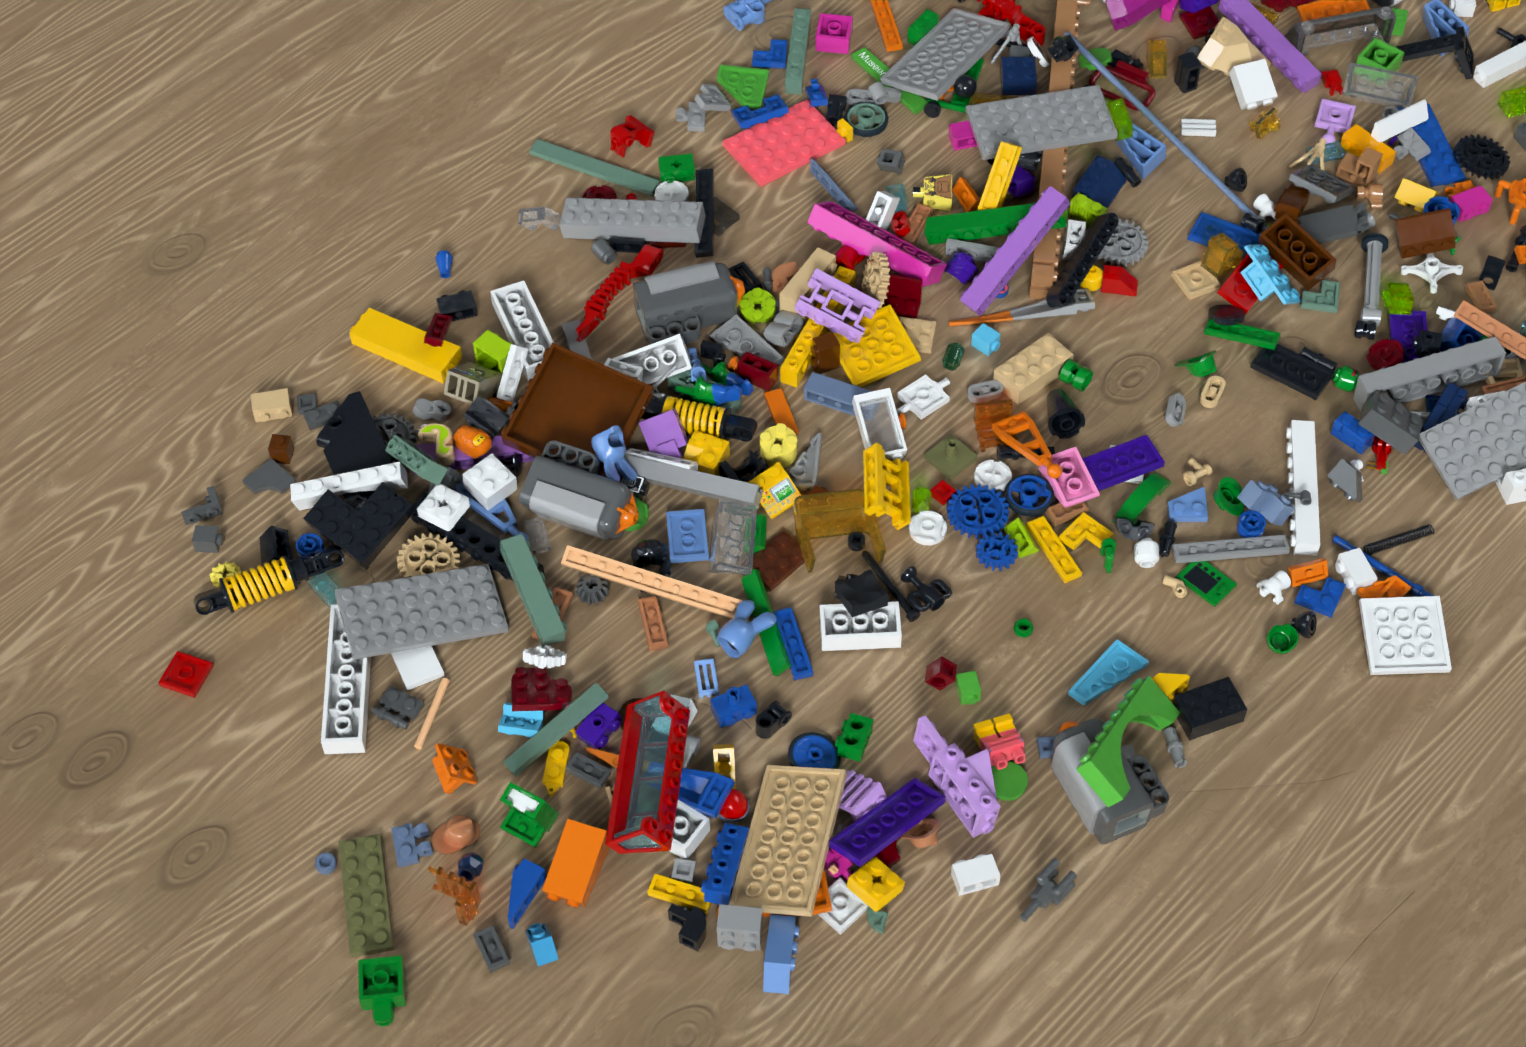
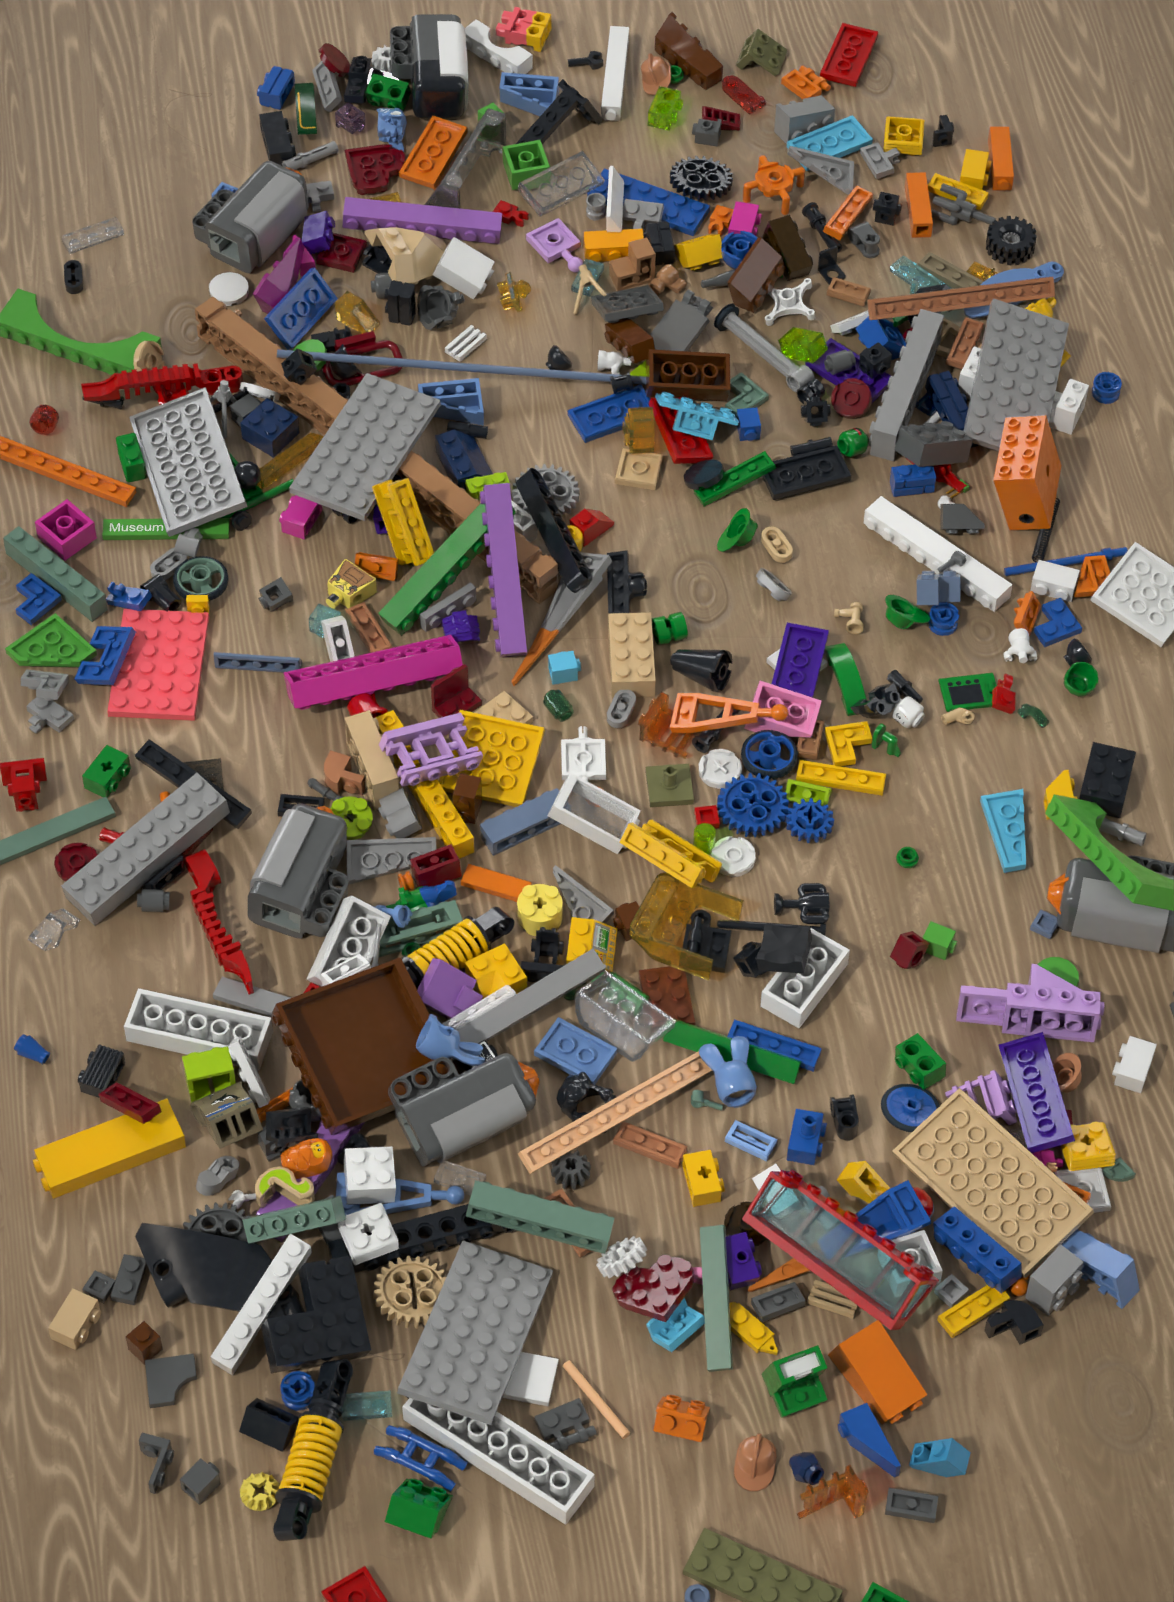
camera: 55 degrees left, 0 degrees up
sand blue plate [391,823,433,868] -> none
white tile [654,181,689,202] -> none
animal [675,377,742,406] -> none
black bracket [700,340,726,367] -> none
tan gear [861,252,890,310] -> none
red beam [891,211,911,237] -> none
coral hips [973,713,1025,770] -> none
clear neon green brick [1106,98,1133,141] -> none
medium blue wing [1167,487,1208,522] -> none
light grey tile [1171,535,1290,564] -> none
none -> blue plate [264,267,338,350]
none -> black helmet [330,344,362,379]
none -> blue piece [374,1425,467,1491]
none -> green slope [385,1479,453,1539]
none -> dark grey helmet [417,285,465,330]
none -> black plate [607,550,647,614]
none -> black brick [643,221,675,266]
none -> black plate [680,917,732,973]
none -> yellow brick [682,1150,725,1207]
none -> blue brick [737,407,761,441]
none -> dark brown wedge [762,215,813,281]
none -> black brick [801,396,831,426]
none -> dark grey brick [824,350,856,375]
none -> red plate [992,673,1016,714]
none -> orange gear [993,415,1062,530]
none -> clear green arm [1017,703,1049,728]

